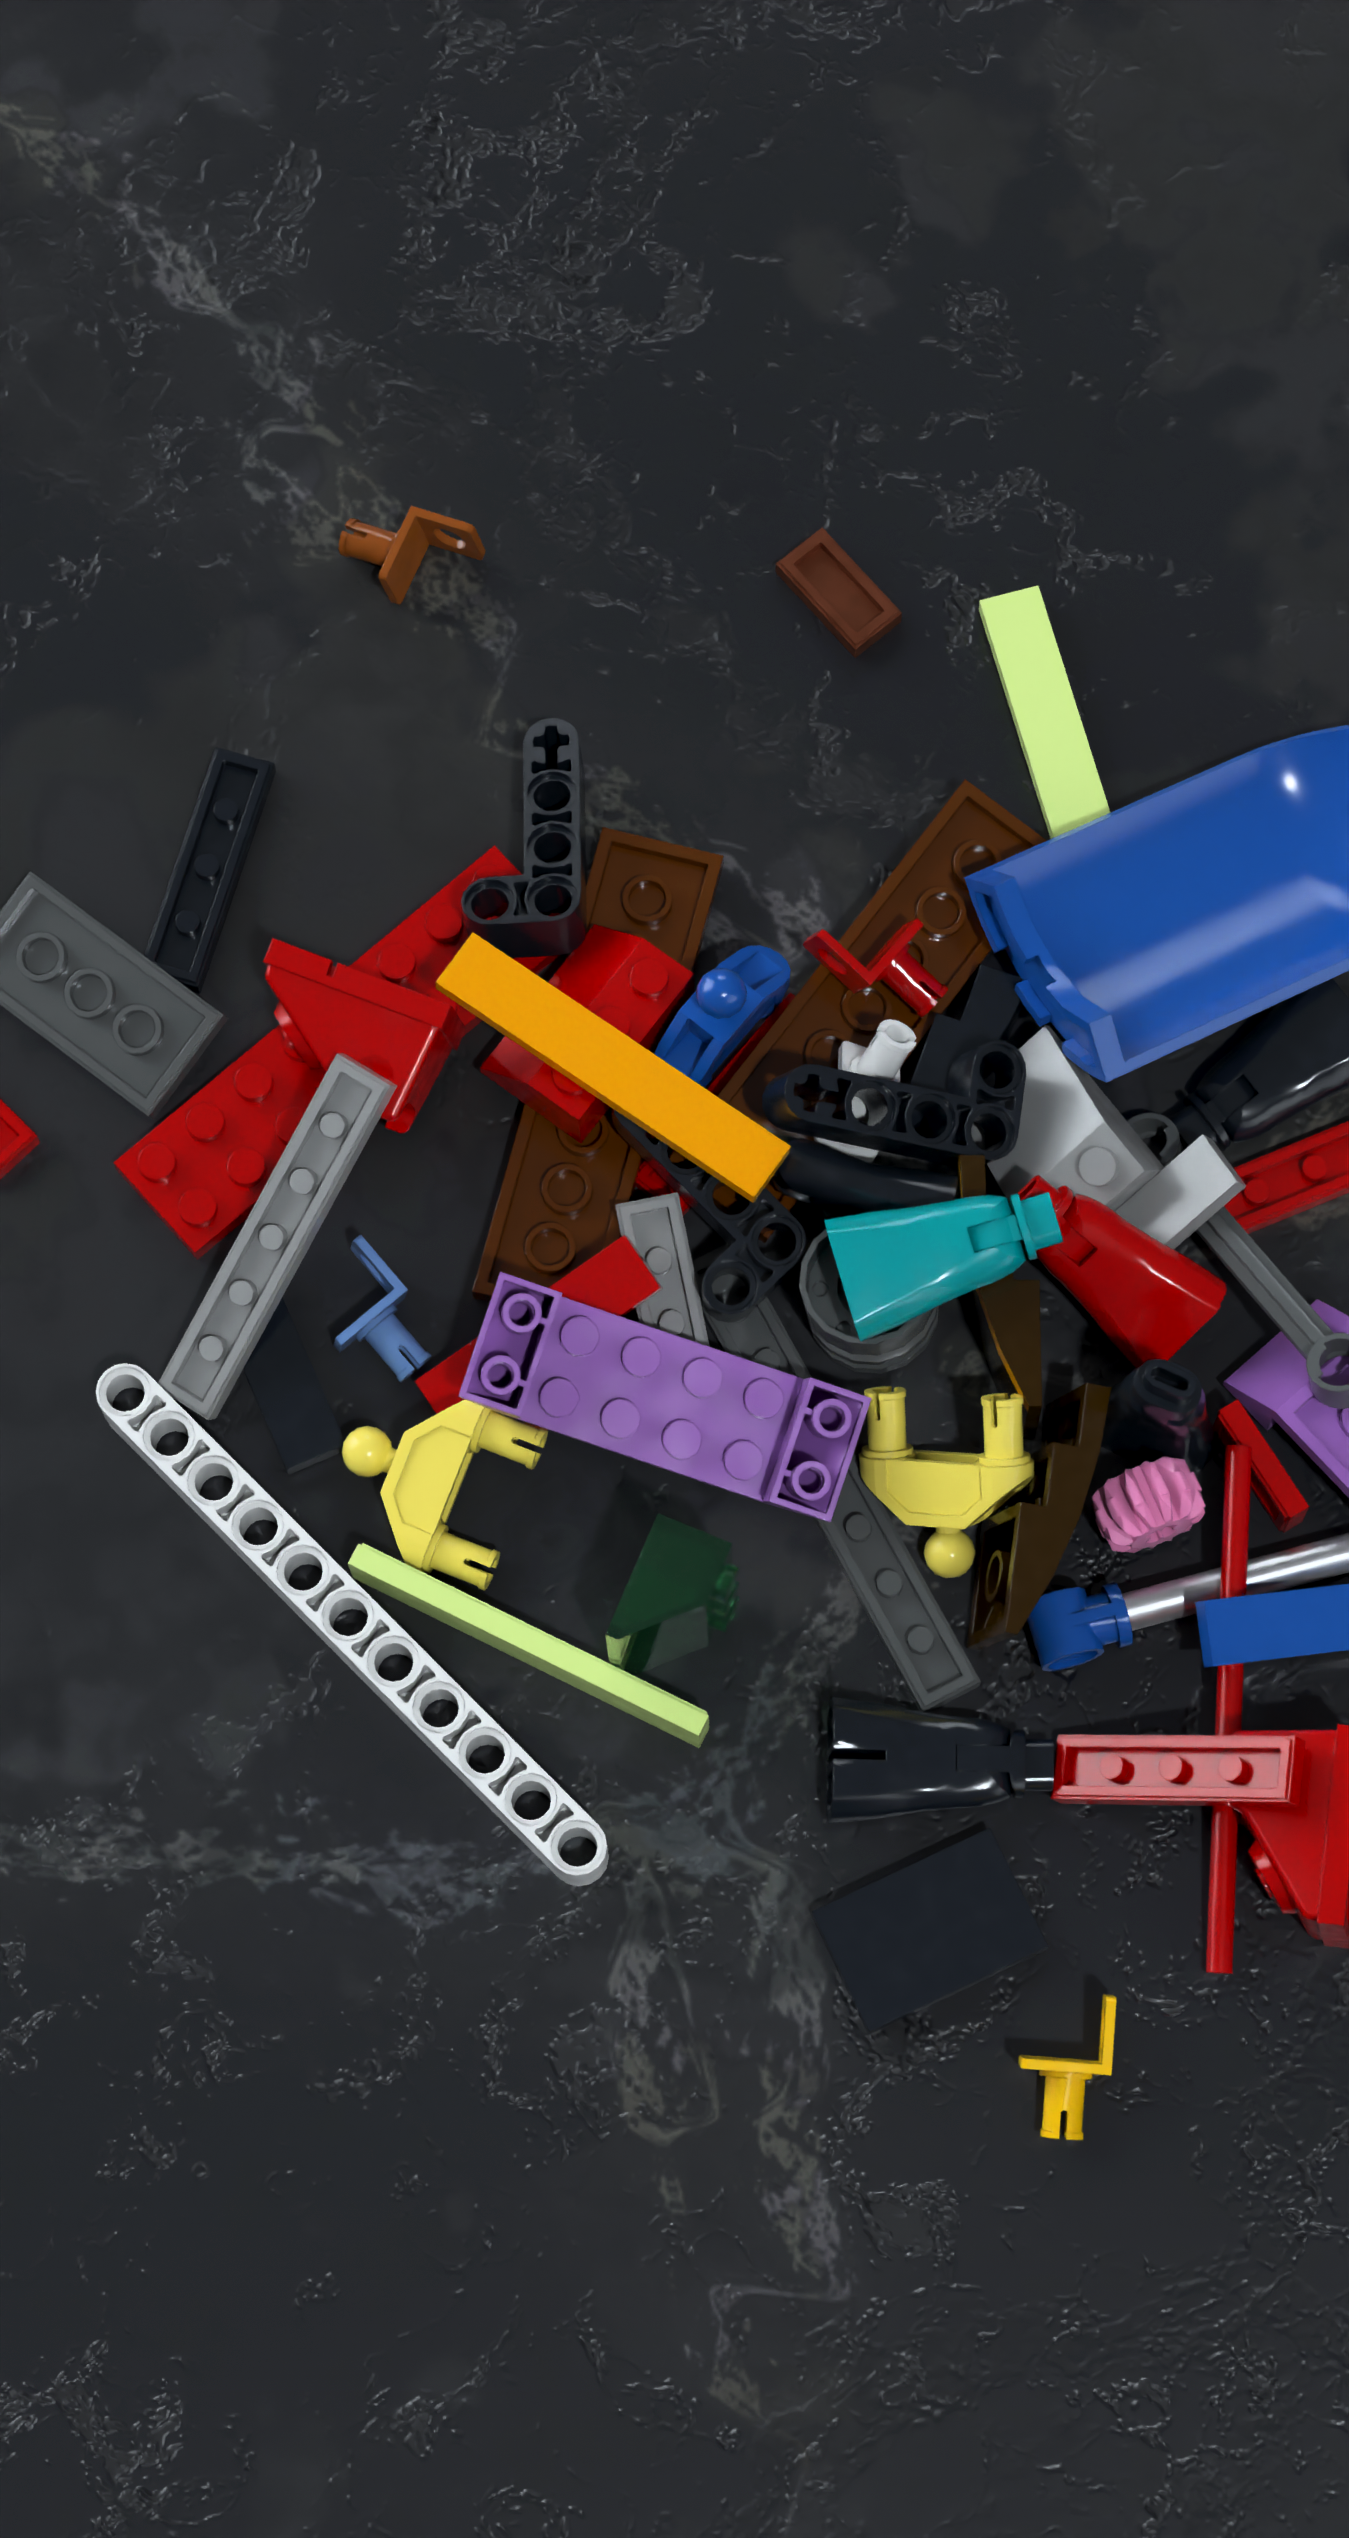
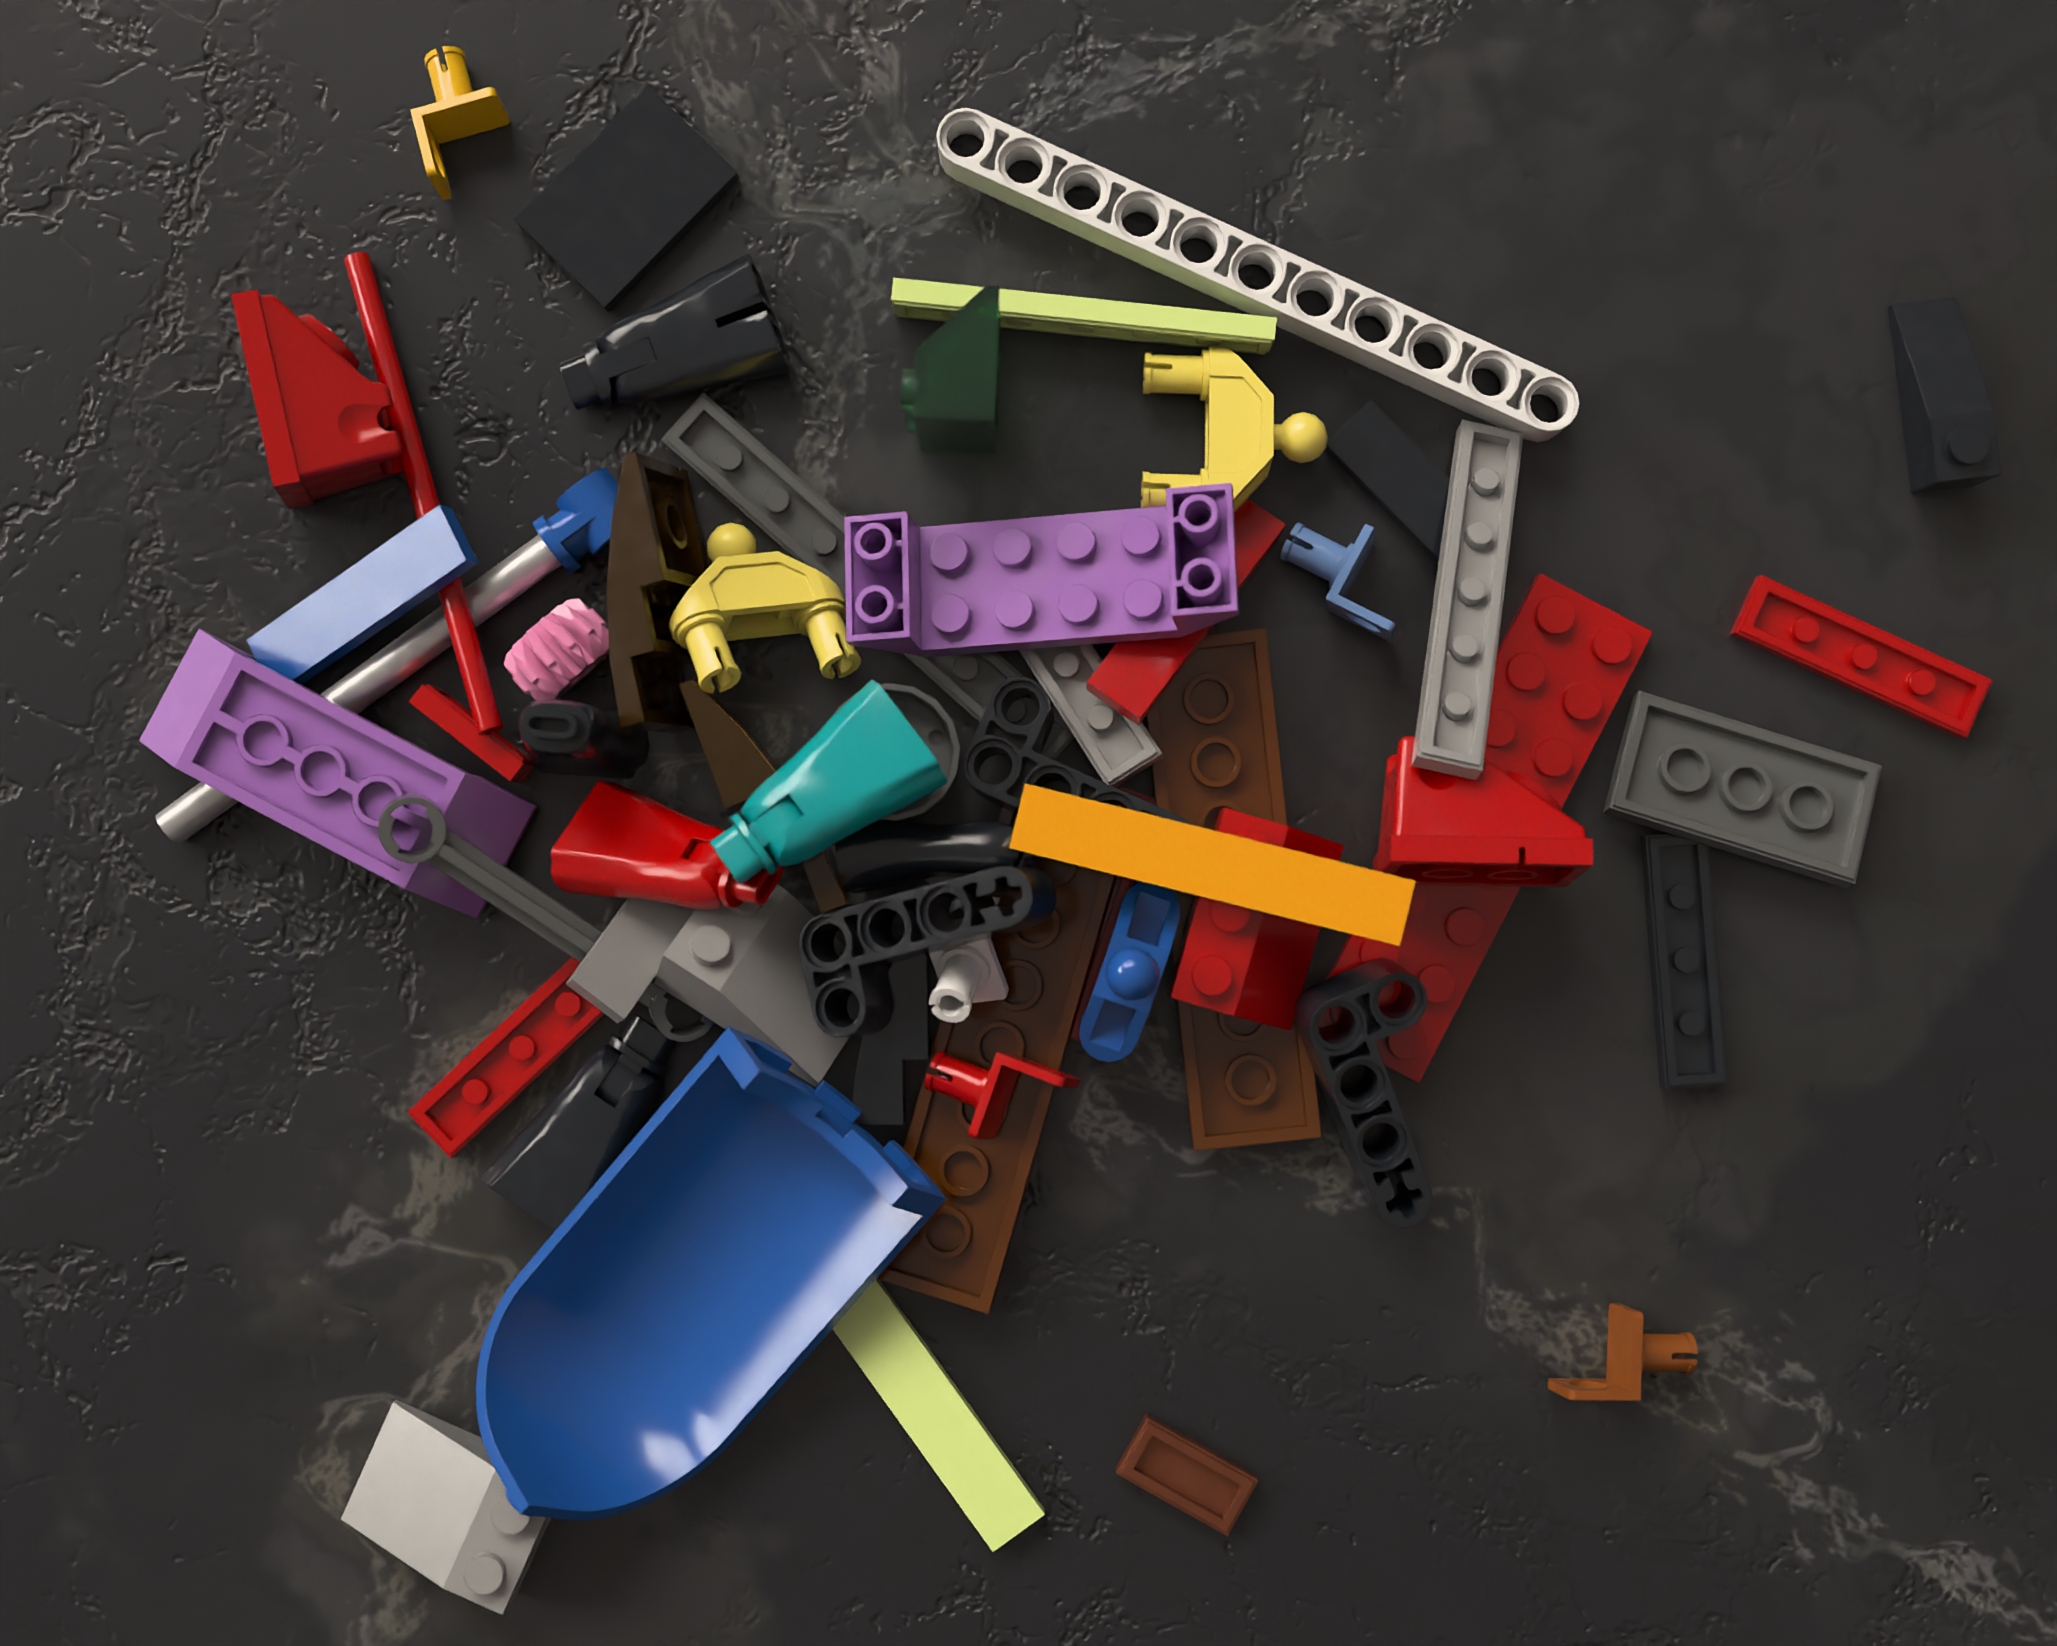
camera: 155 degrees right, 15 degrees up
tile [1051,1734,1305,1807] -> none

